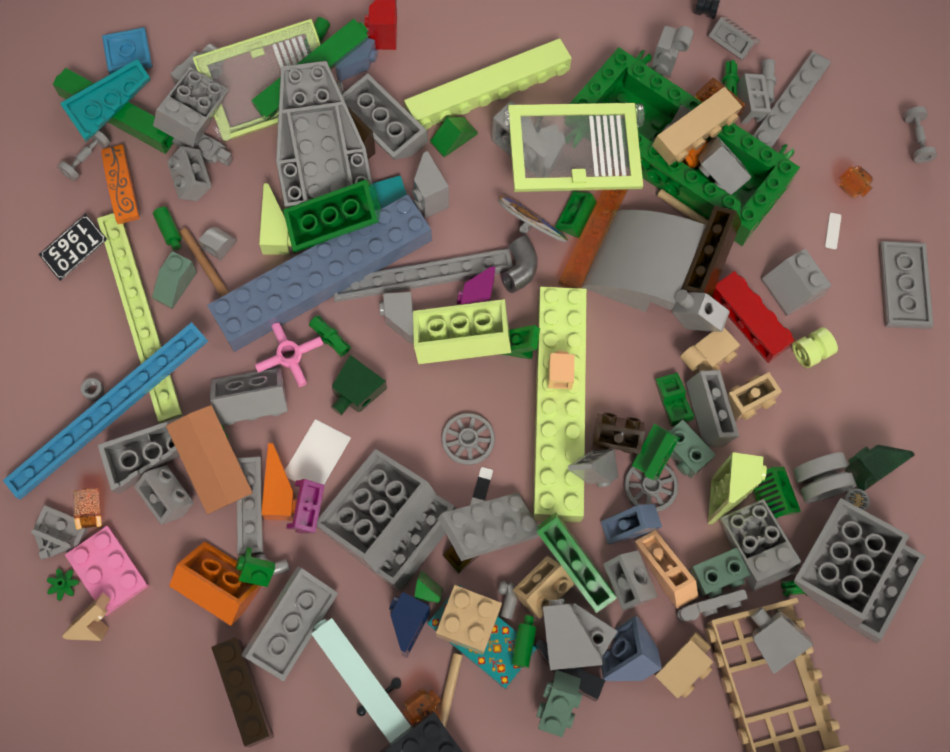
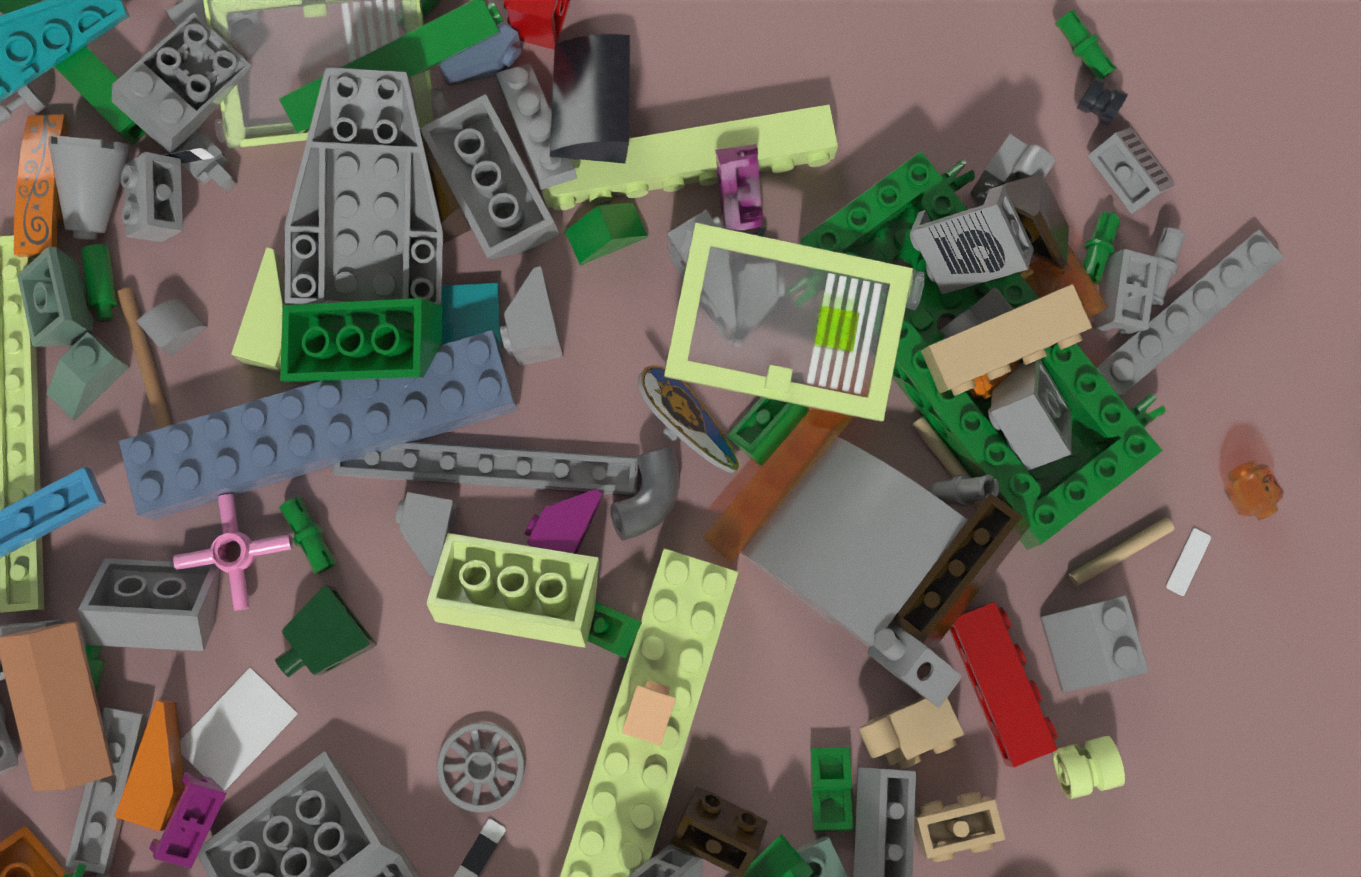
camera: 15 degrees right, 10 degrees up
light grey tile [879,241,933,329] -> none
none -> sand green slope [17,247,93,347]
none -> light grey cone [48,136,129,240]
none -> sticker [163,148,214,164]
none -> light grey plate [495,63,577,190]
none -> black slope [549,34,630,164]
none -> magenta hinge [715,144,763,231]
none -> clear neon green tile [813,306,860,353]
none -> light grey panel [910,185,1034,294]
none -> light grey pin [928,475,999,506]
none -> dark brown slope [985,173,1069,269]
none -> tan bar [1069,517,1174,587]

